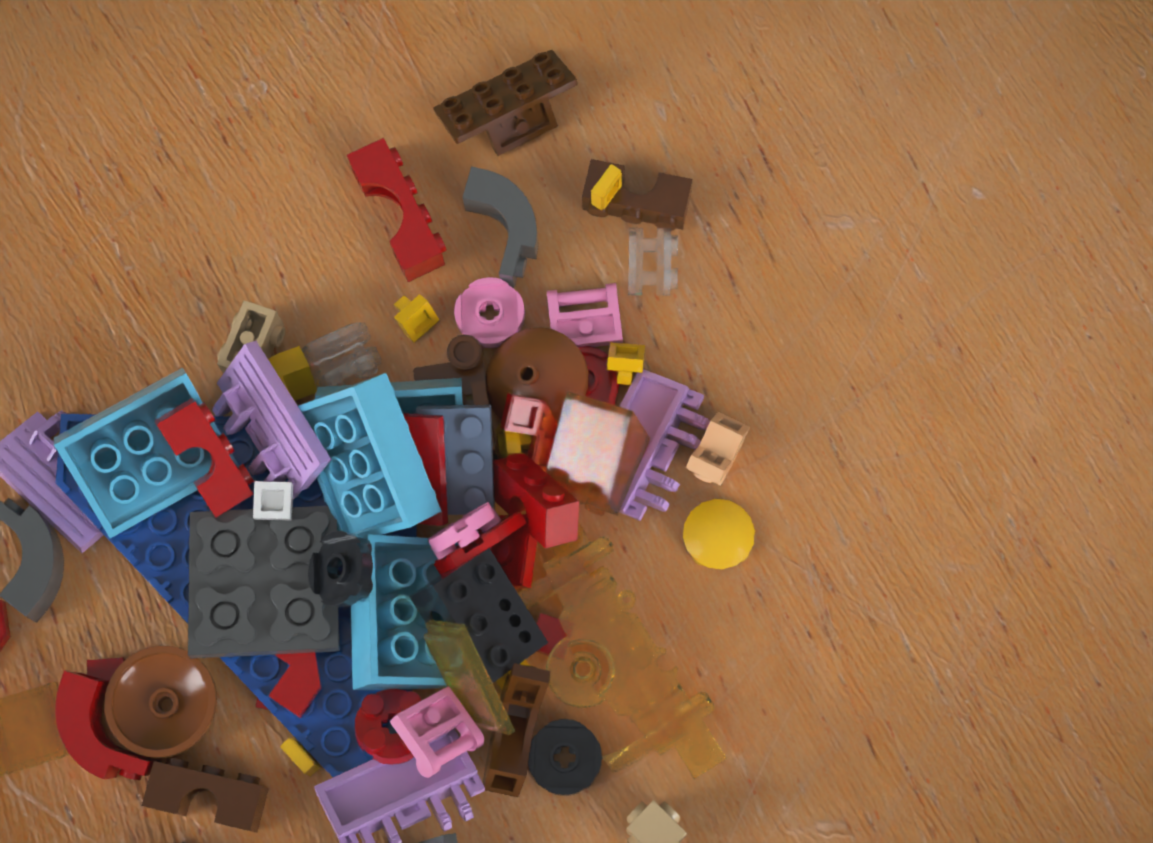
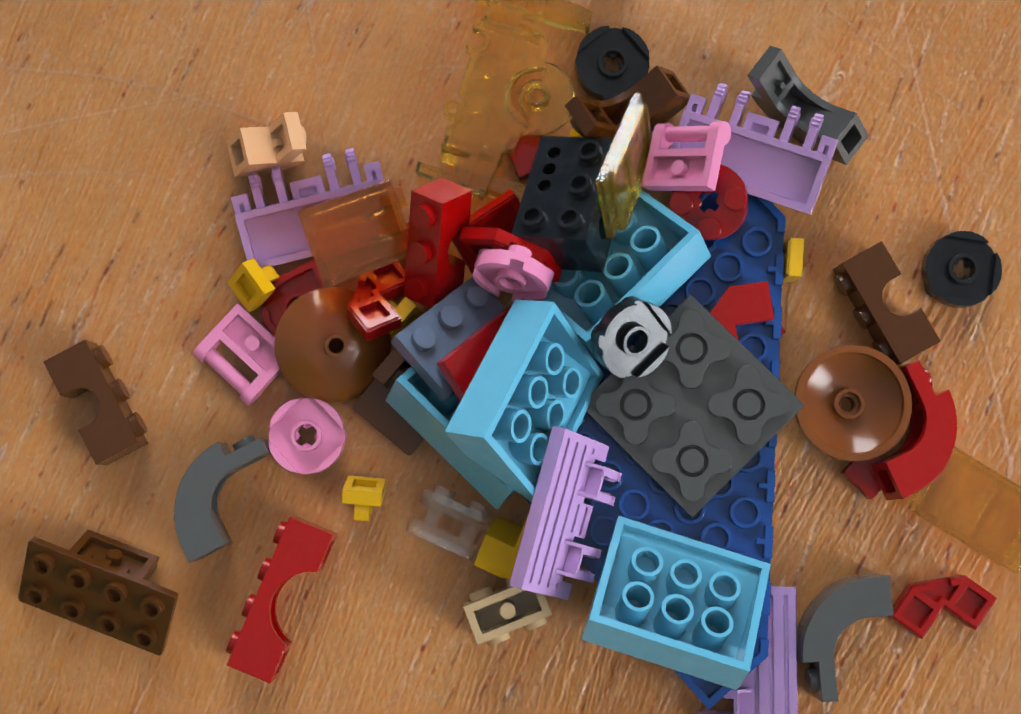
camera: 140 degrees left, 10 degrees up
red arch [155,398,254,518] -> none
white tile [253,481,293,520] -> none
reddish brown tile [447,334,484,370] -> none
yellow tile [591,164,622,211] -> none
clear brick [628,228,678,296] -> none
yellow dish [683,499,755,570] -> none

